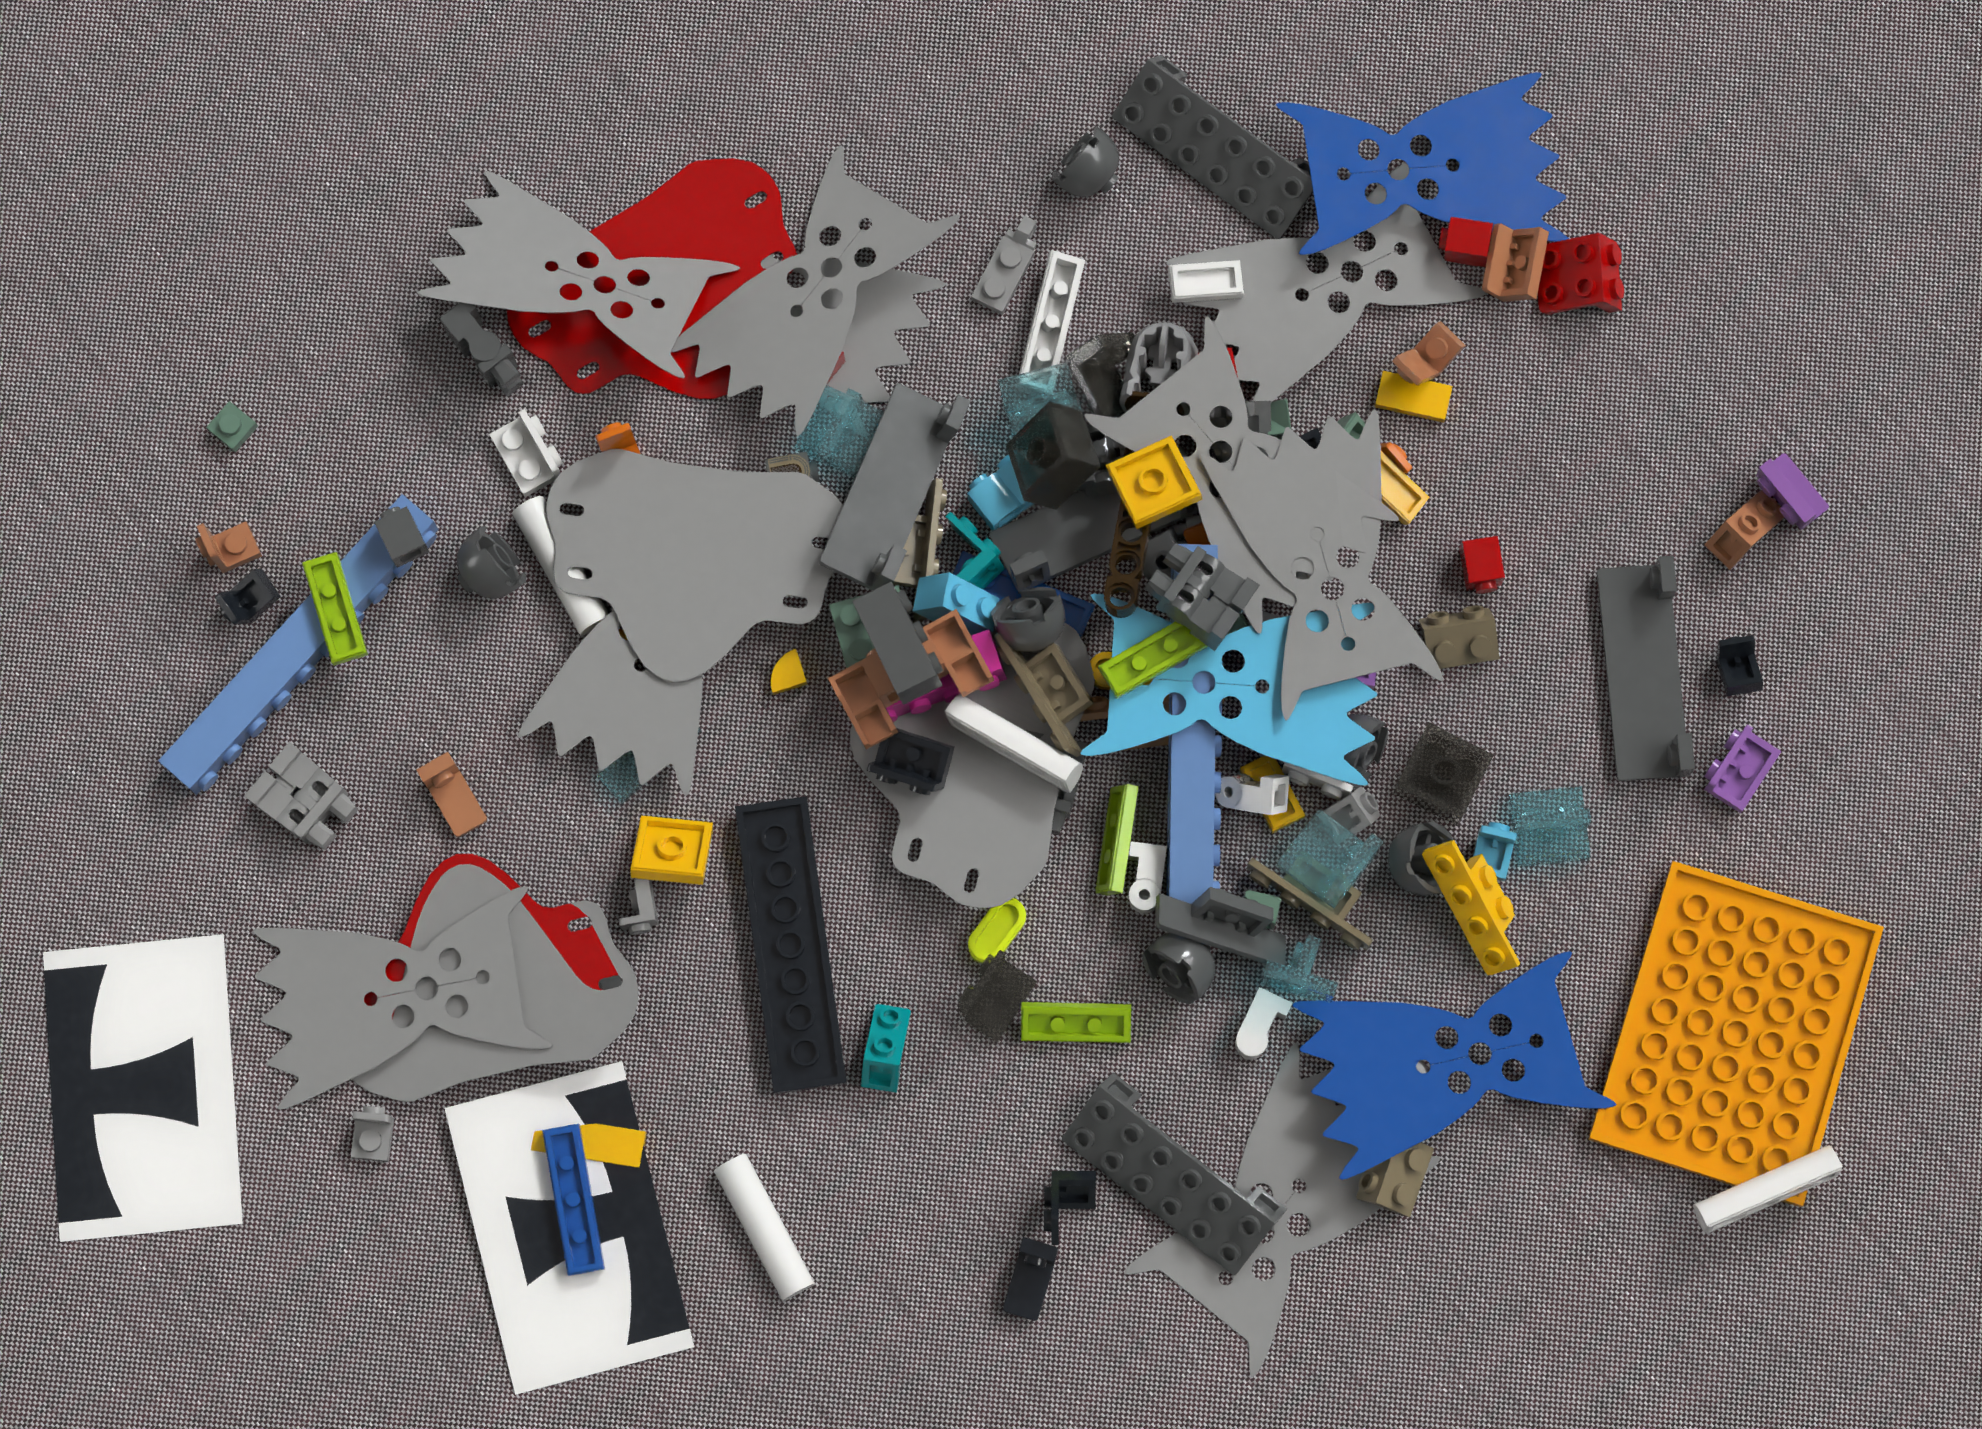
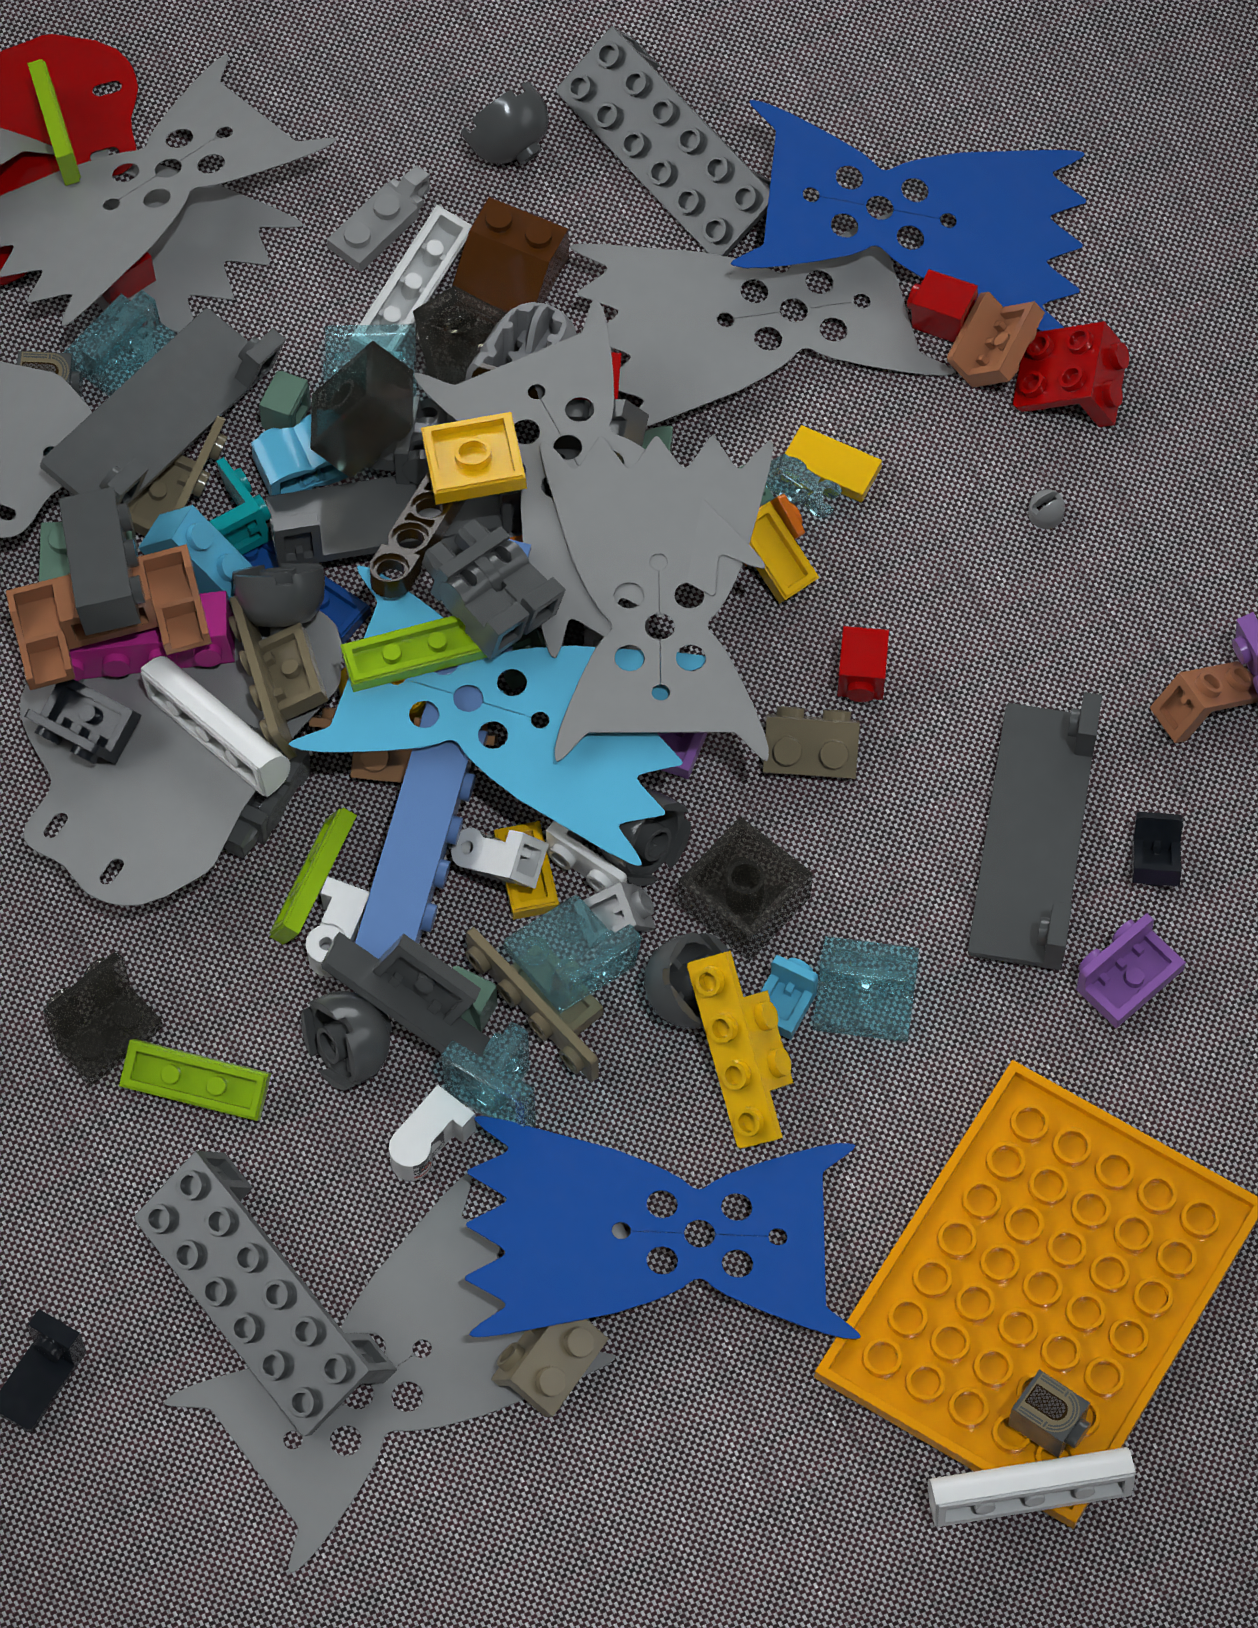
camera: 10 degrees right, 15 degrees down
neon yellow tile [968,898,1026,964] -> none
black bracket [1044,1171,1096,1245] -> none
white tile [1168,260,1244,303] -> none
nougat bracket [1392,321,1466,385] -> none
none -> lime tile [27,59,81,186]
none -> sand green slope [259,371,311,430]
none -> reddish brown slope [451,197,569,315]
none -> clear light blue plate [765,453,842,518]
none -> brick [1008,1369,1091,1458]
none -> light grey hinge [1028,489,1065,529]

